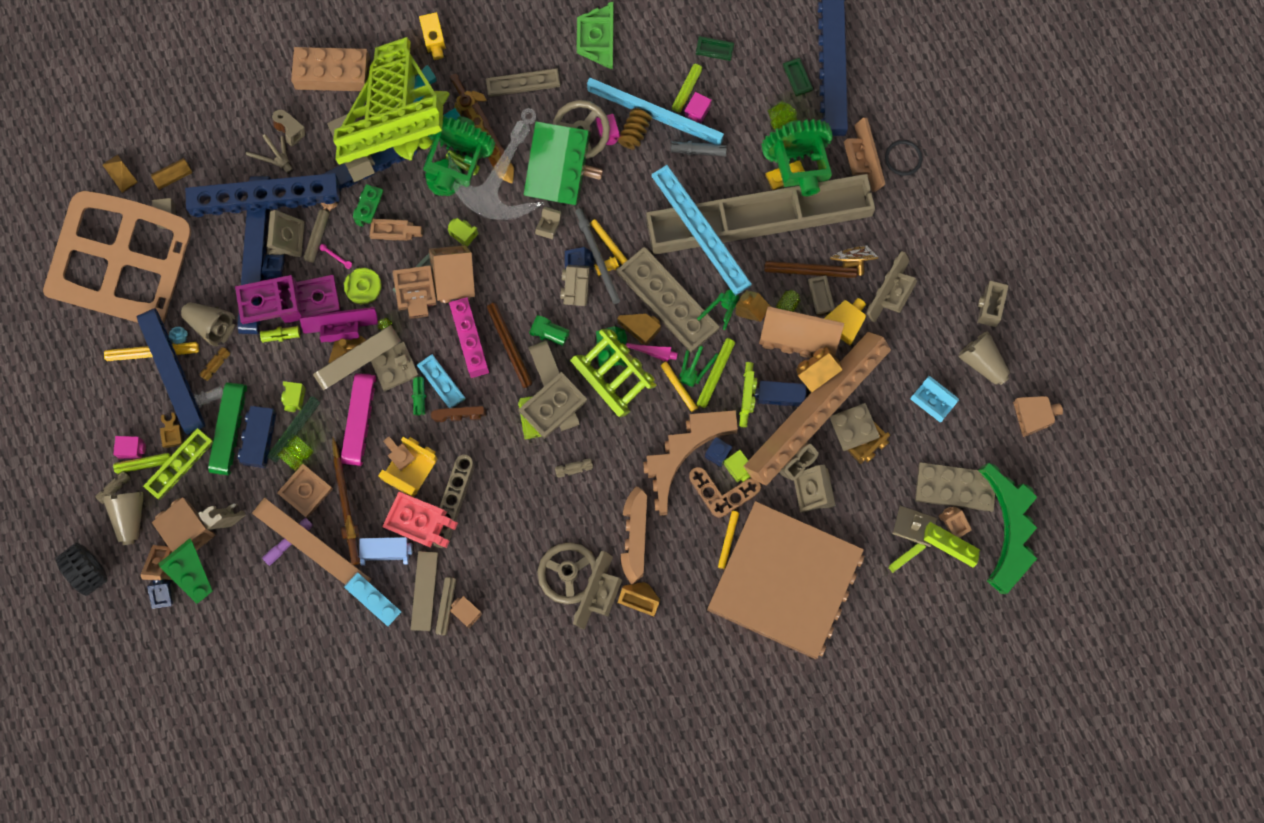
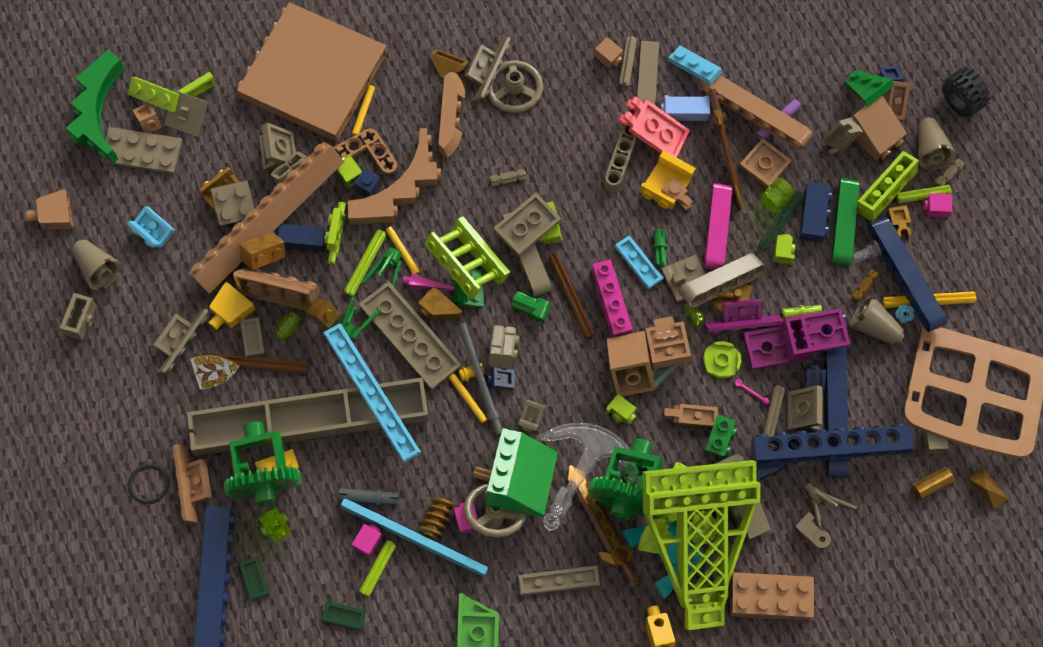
camera: 175 degrees right, 5 degrees down
reddish brown hinge [430,406,486,422] -> none

